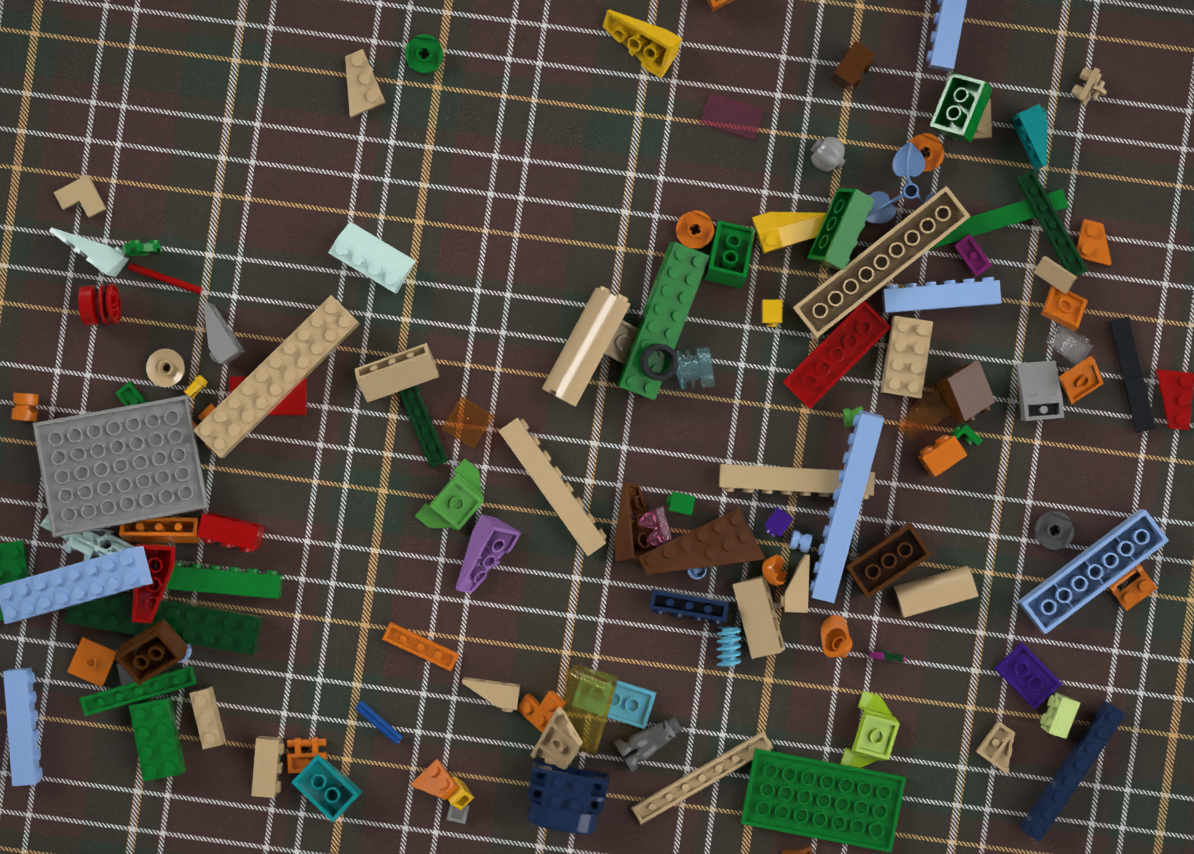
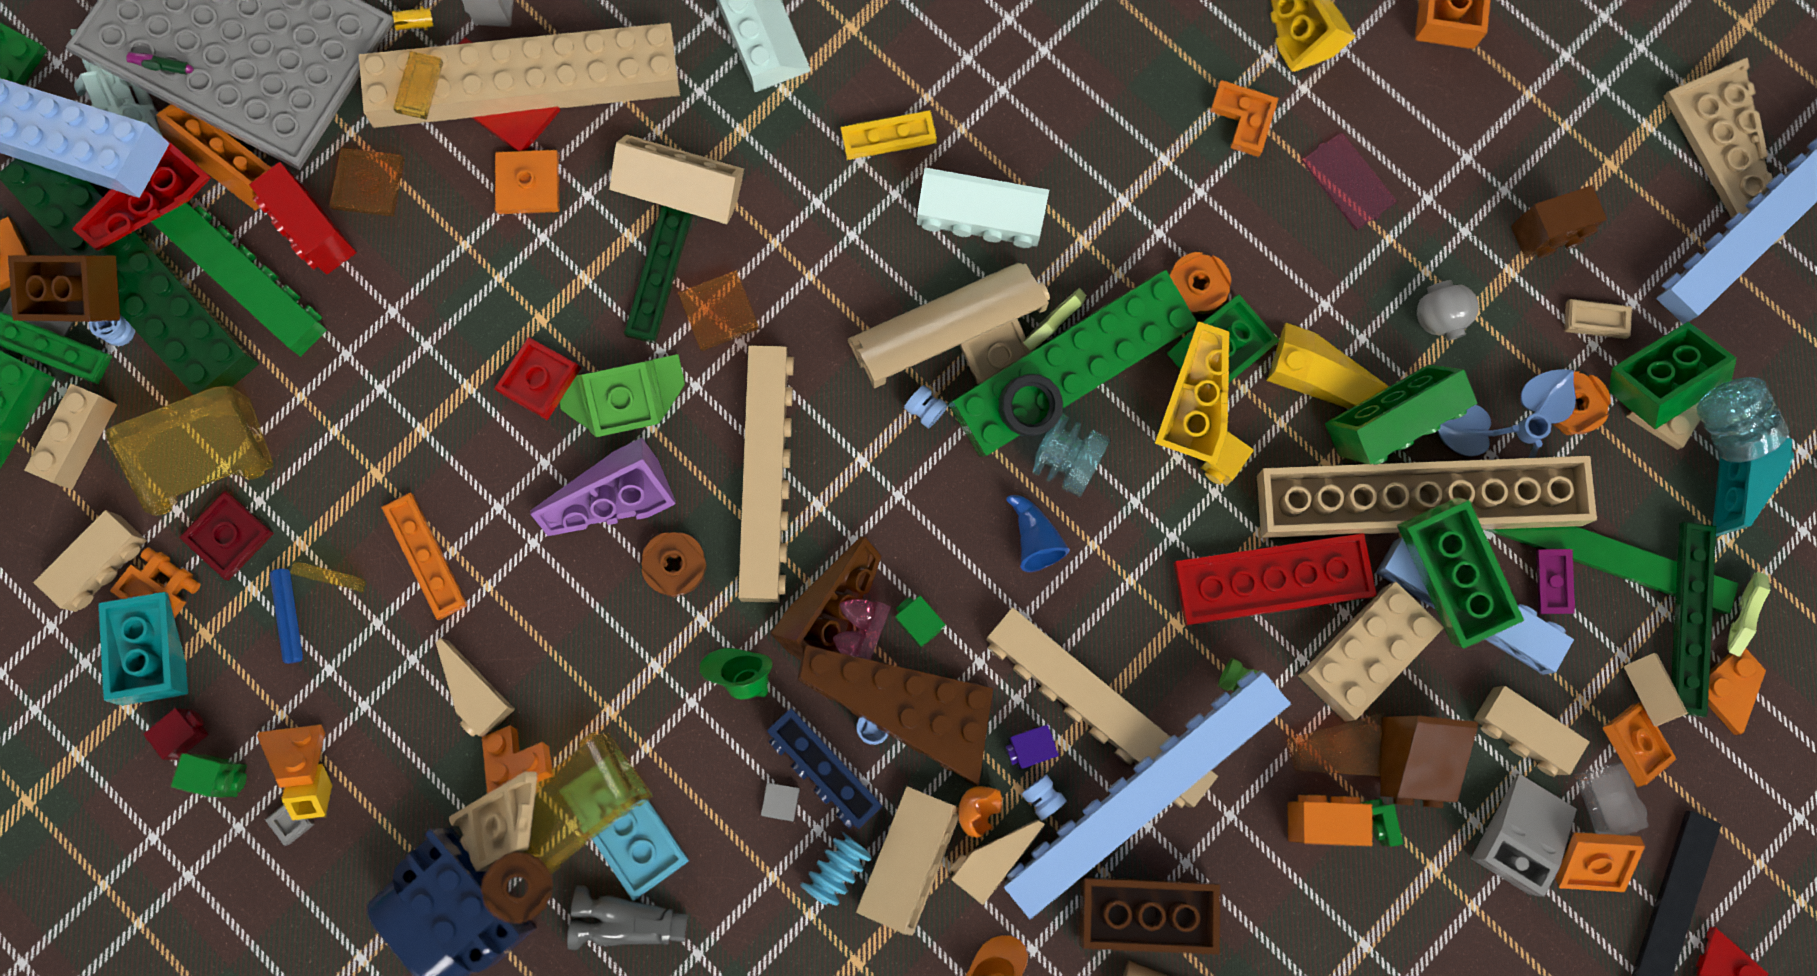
camera: 30 degrees right, 10 degrees down
none -> clear yellow windscreen [105,386,274,516]
none -> dark green piece [126,52,194,75]
none -> dark red brick [143,708,209,760]
none -> green brick [171,753,247,797]
none -> dark red tile [179,490,274,581]
none -> clear yellow tile [290,562,366,593]
none -> clear orange plate [329,148,405,217]
none -> clear yellow tile [393,51,443,120]
none -> reddish brown tile [481,852,553,924]
none -> red tile [494,337,581,420]
none -> orange plate [495,150,559,214]
none -> dark orange plate [641,532,707,597]
none -> green piece [699,648,773,700]
none -> light grey tile [761,783,800,821]
none -> yellow plate [841,111,937,160]
none -> light blue wheel [904,385,948,429]
none -> light aqua slope [917,168,1049,248]
none -> blue hat [1006,495,1070,572]
none -> yellowish green tile [1023,288,1086,350]
none -> yellow wedge [1155,322,1230,465]
none -> orange plate [1210,80,1279,157]
none -> green brick [1397,497,1525,649]
none -> tan brick [1473,686,1589,777]
none -> tan tile [1564,299,1632,339]
none -> clear light blue wheel [1696,377,1789,462]
none -> yellowish green tile [1728,571,1771,657]

